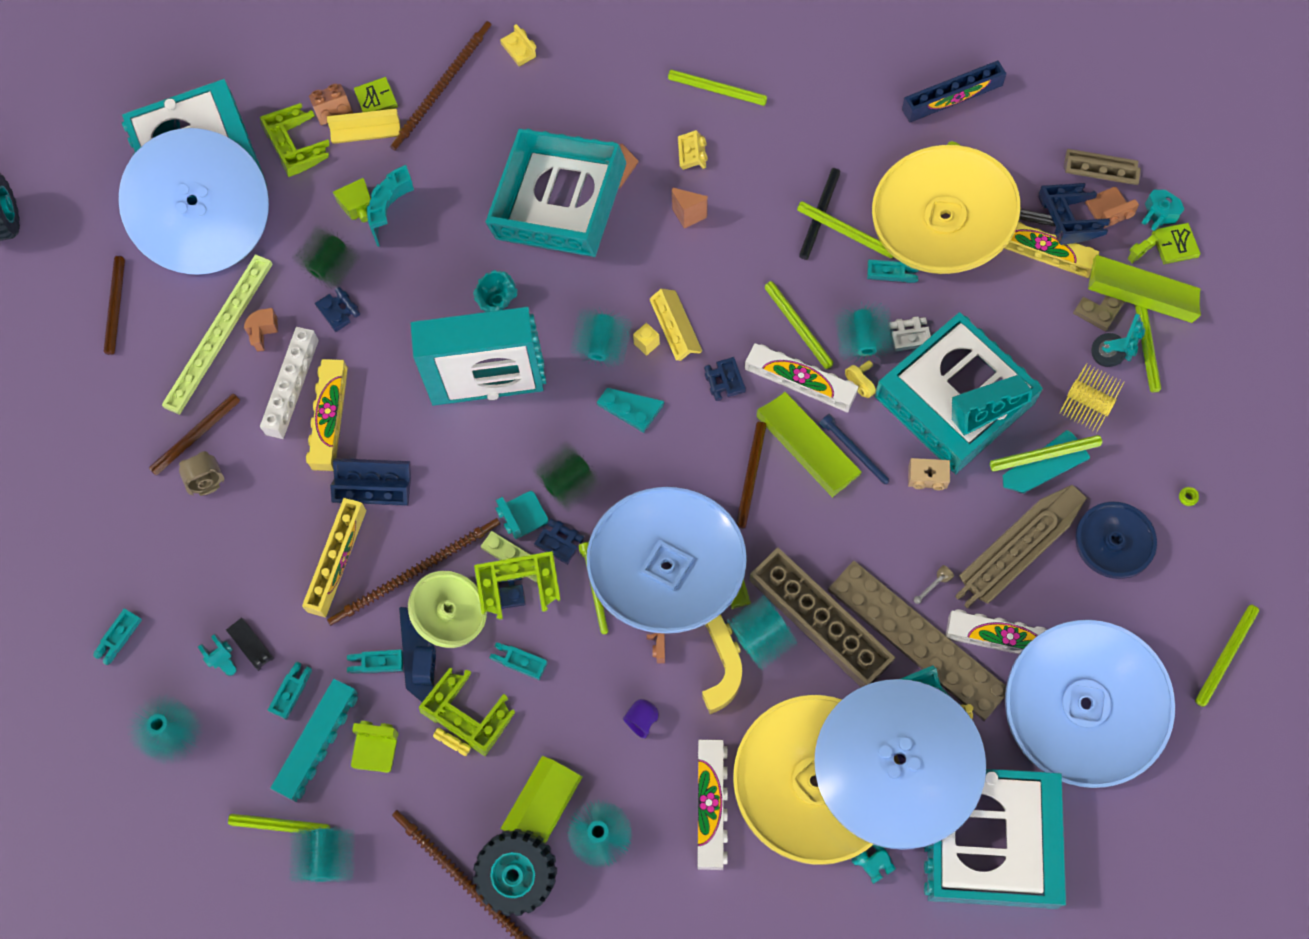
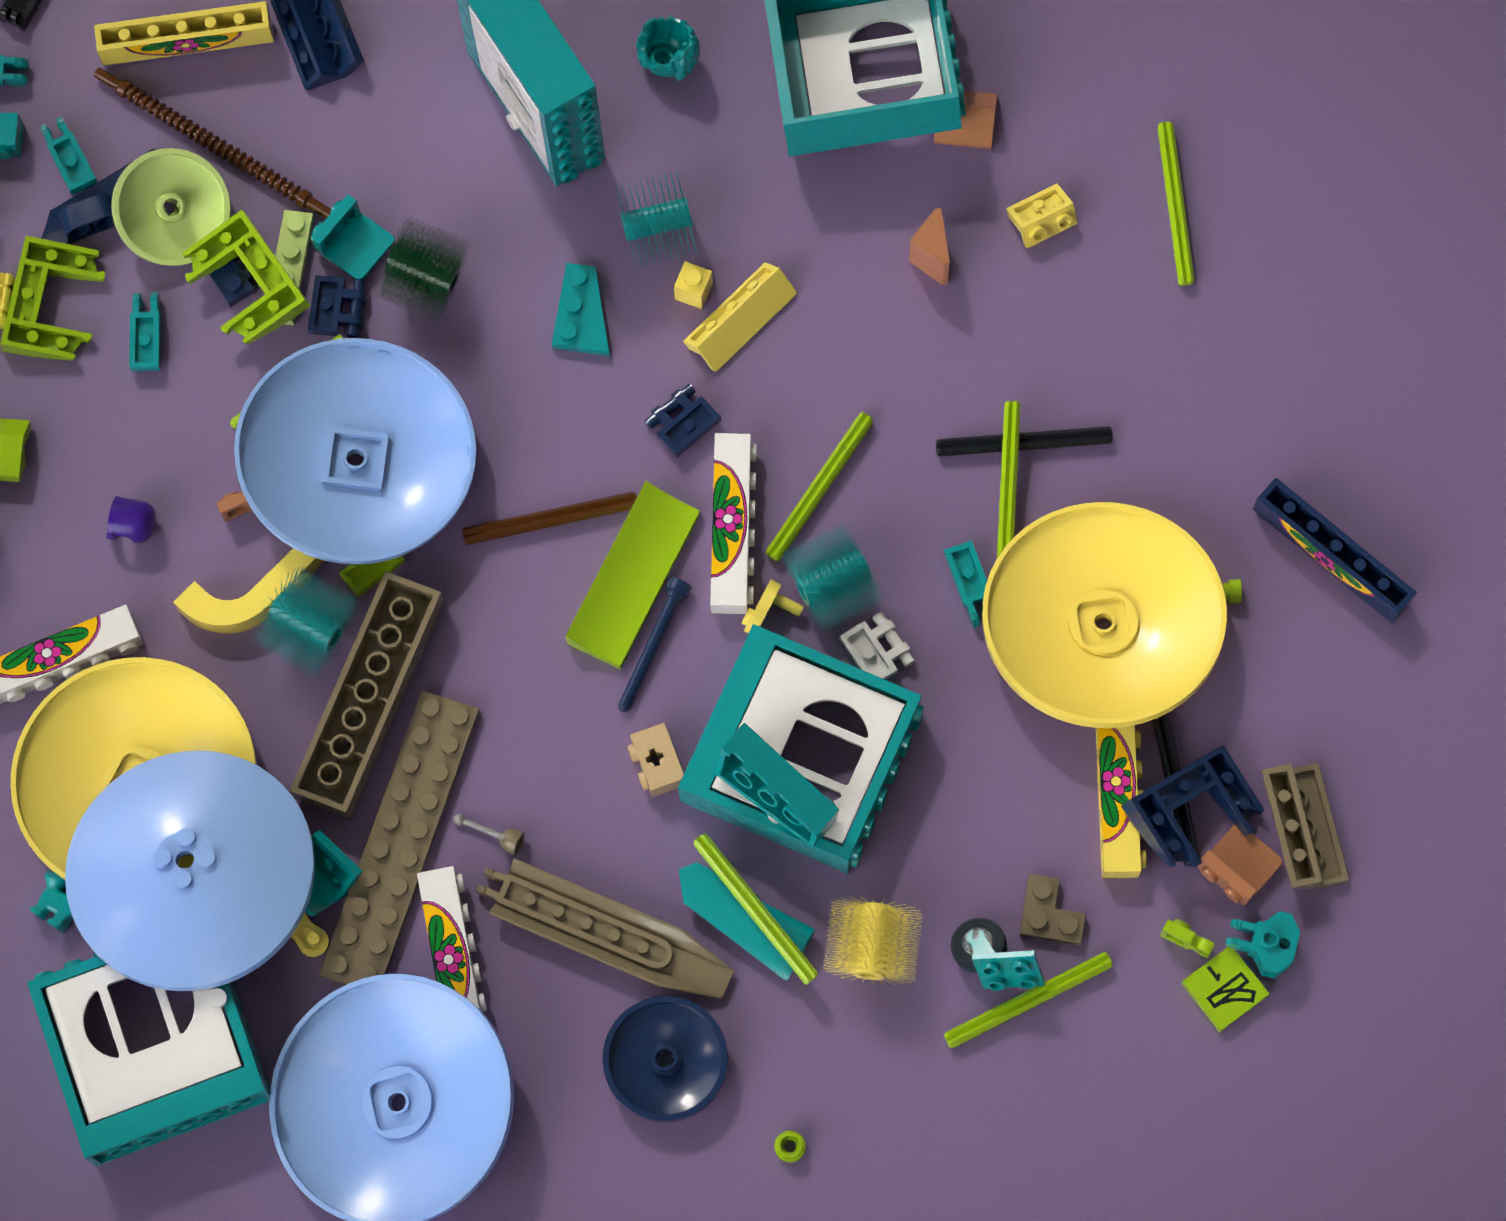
camera: 65 degrees right, 5 degrees up
lime arch [1088,255,1201,323] -> none

